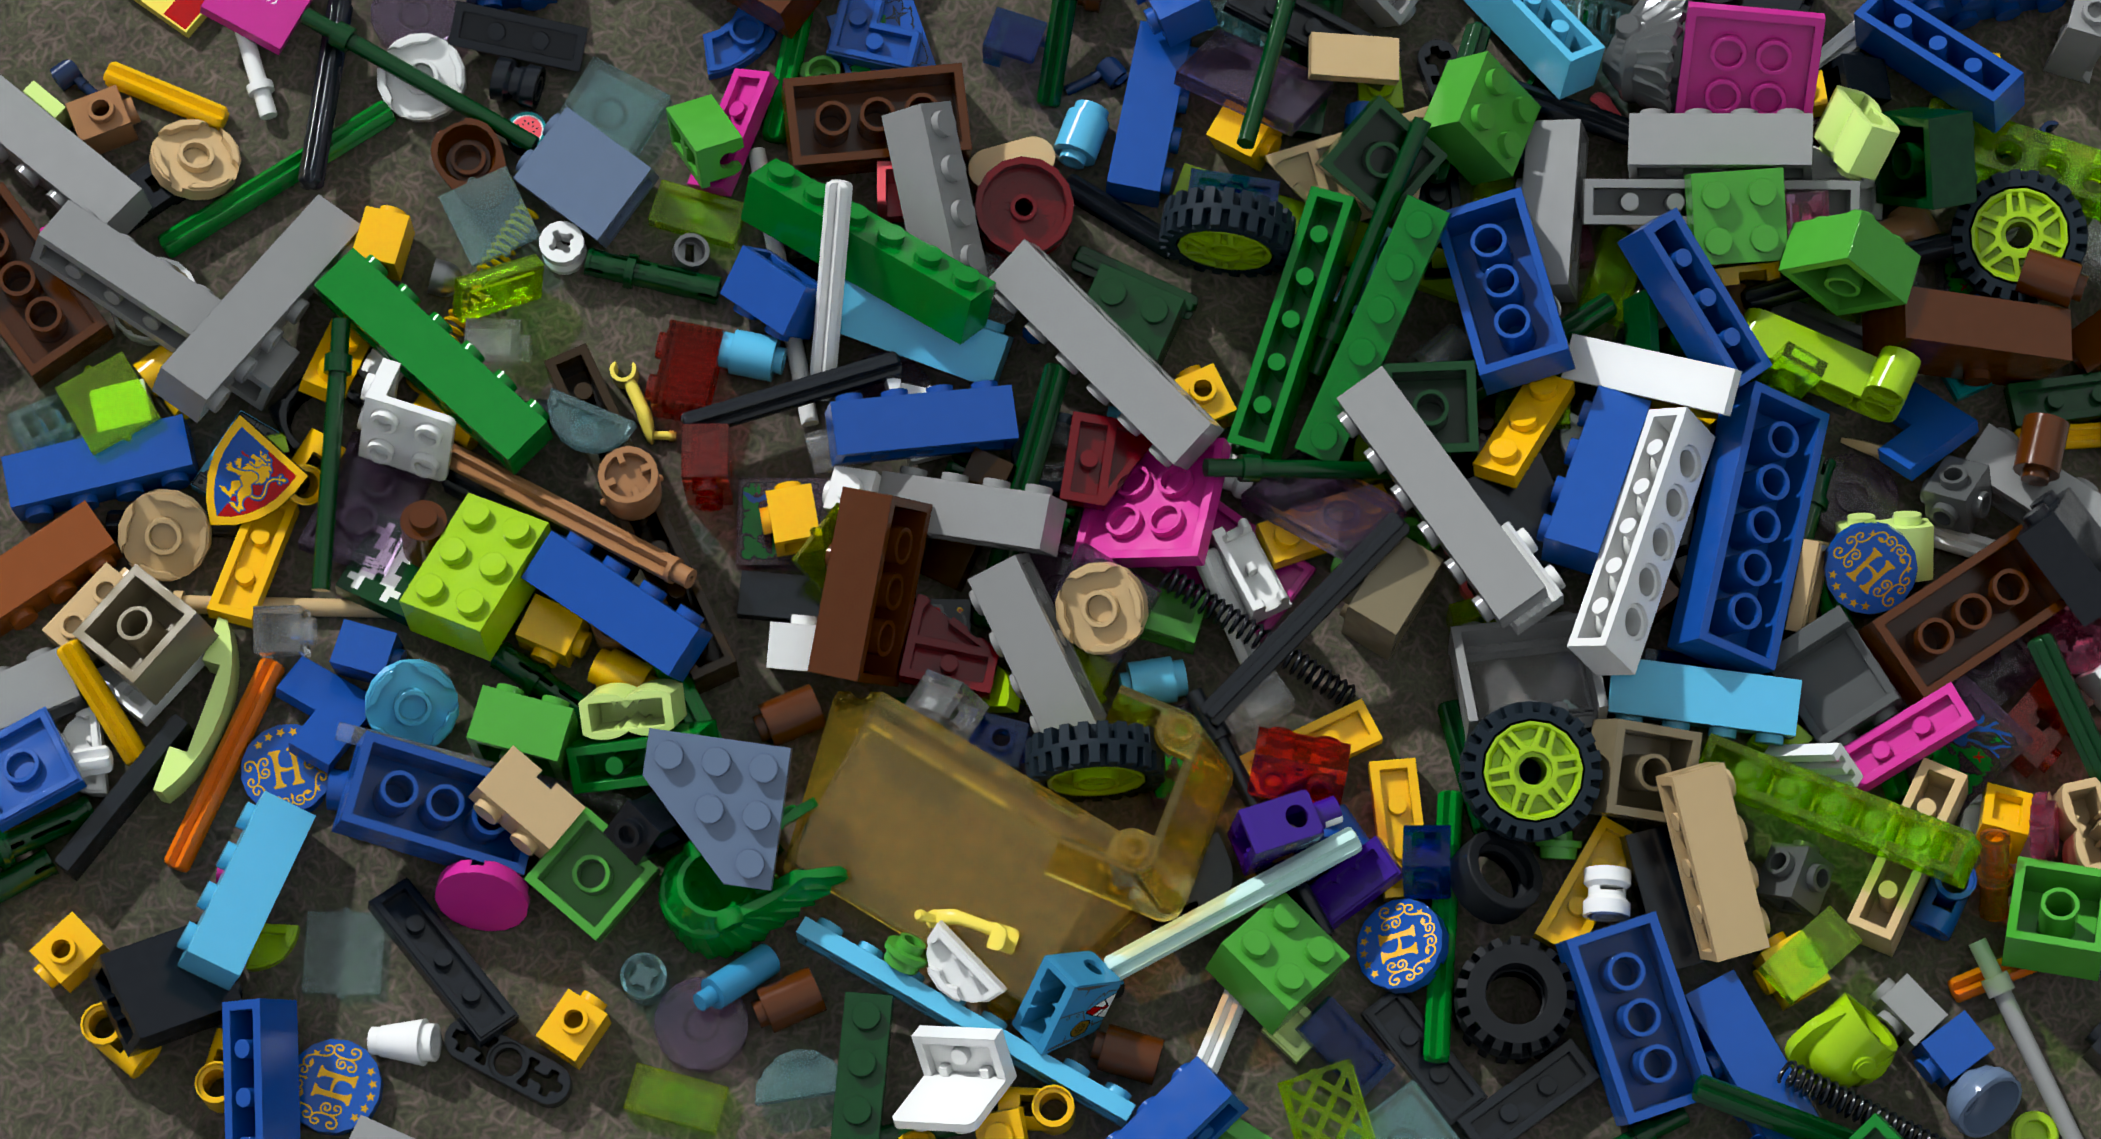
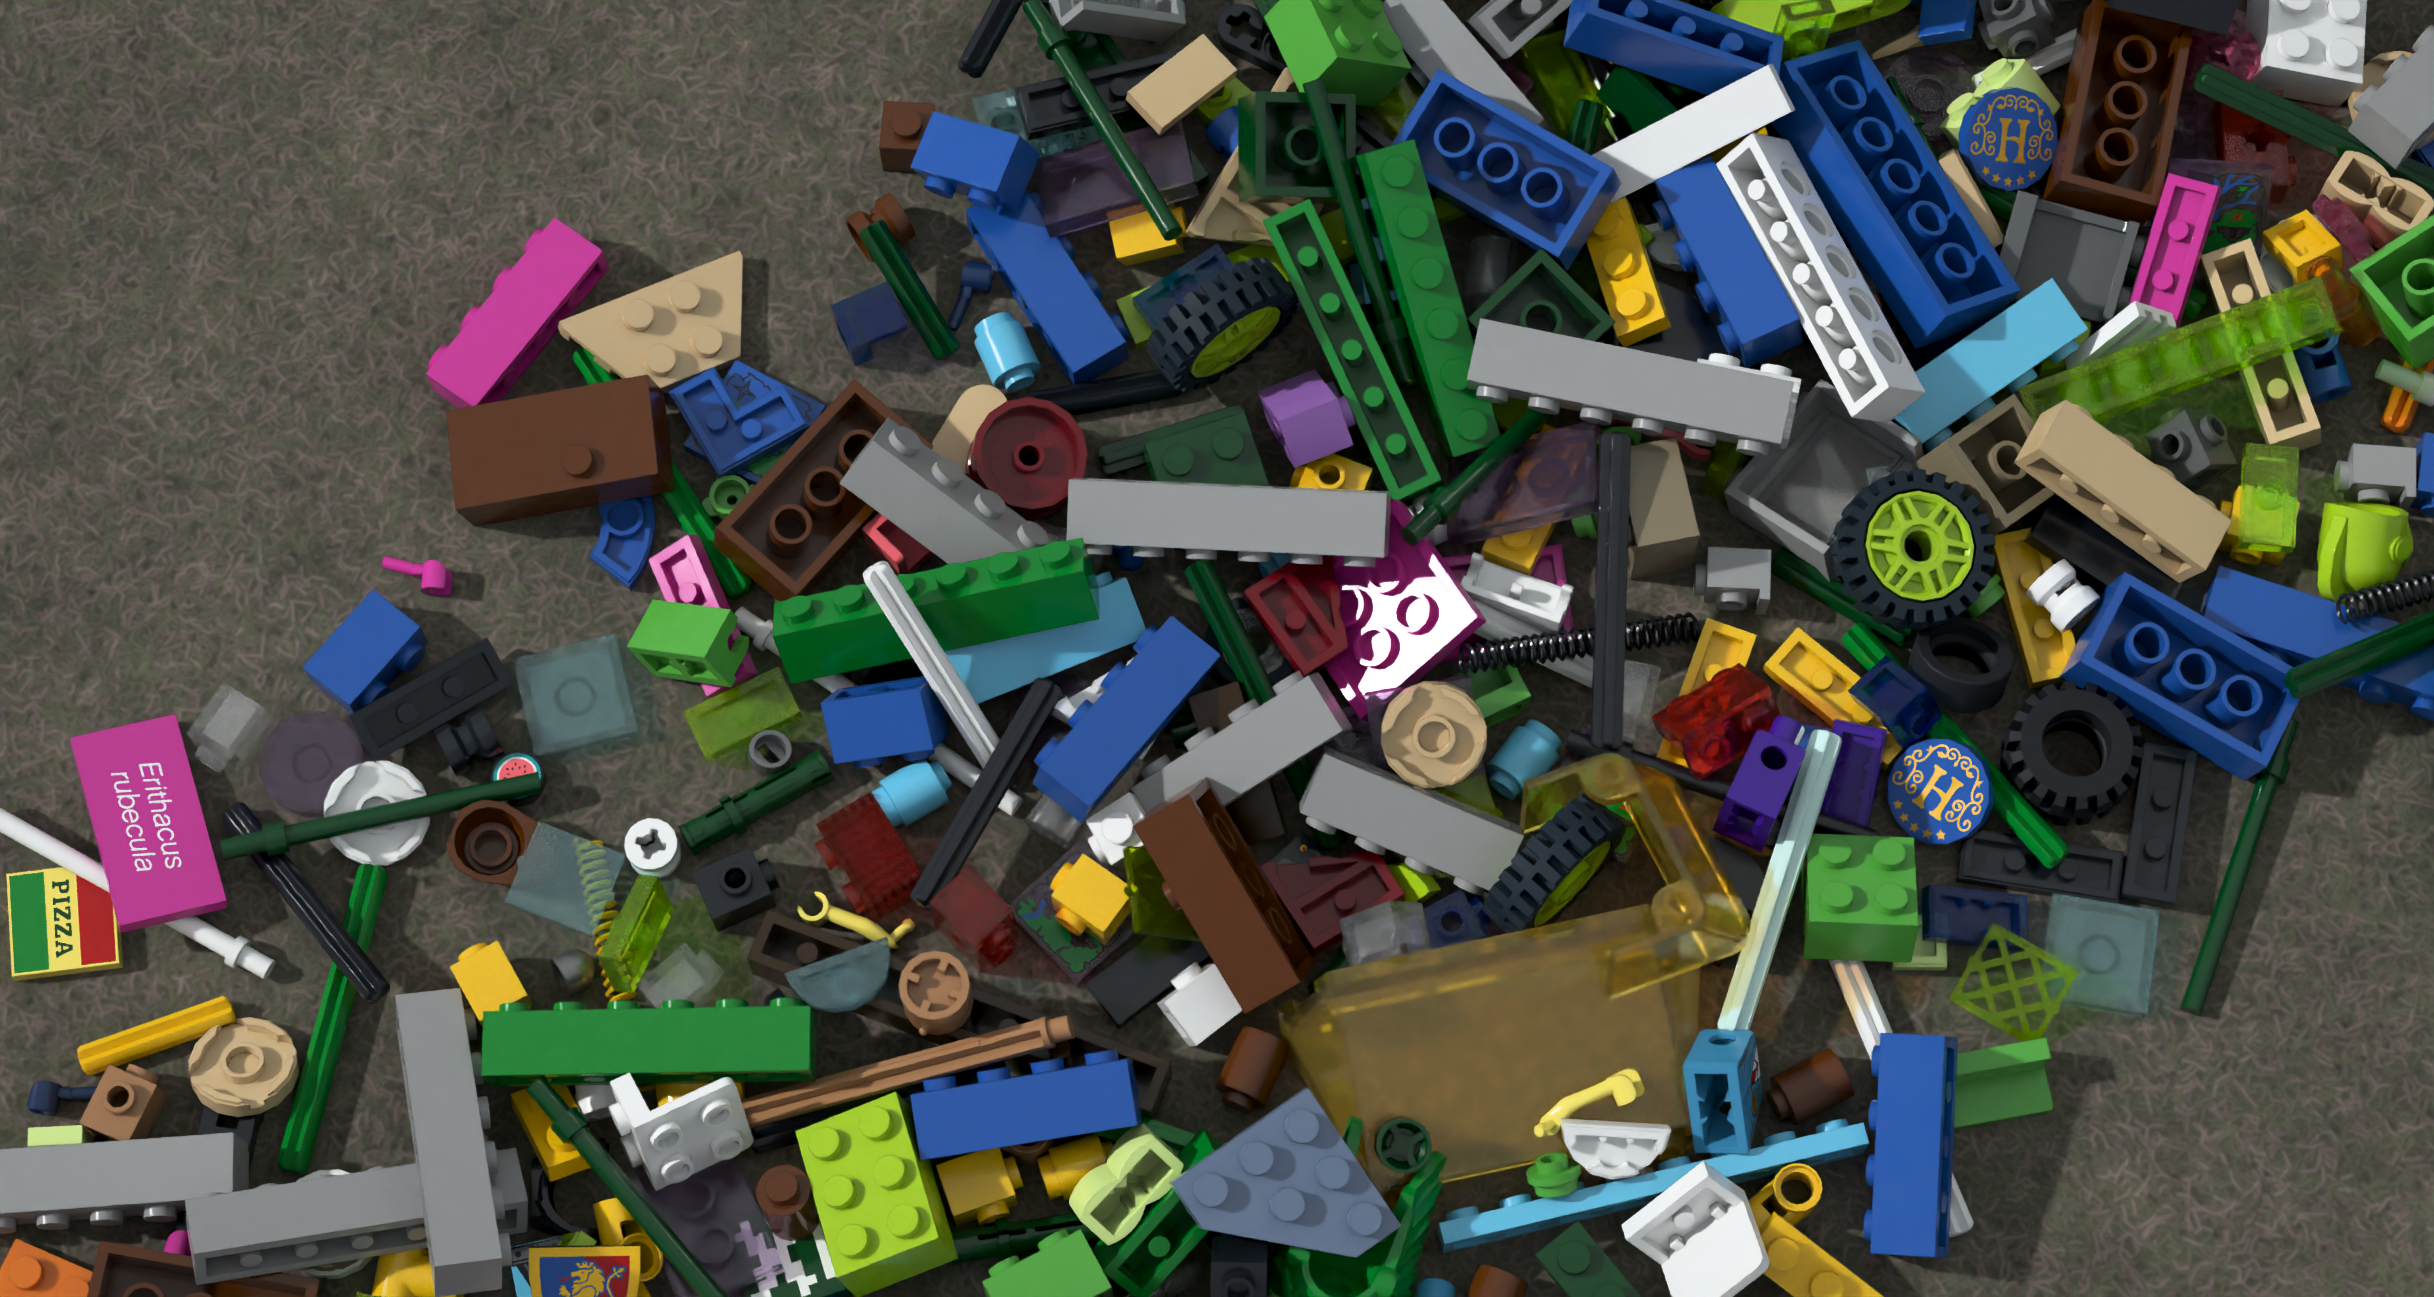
camera: 40 degrees left, 0 degrees up
sand blue brick [513,107,660,248] -> none
none -> black brick [691,846,780,932]
none -> medium lavender brick [1257,369,1355,468]
none -> dark green wheel [1373,1116,1432,1174]
none -> light grey brick [1693,547,1771,615]

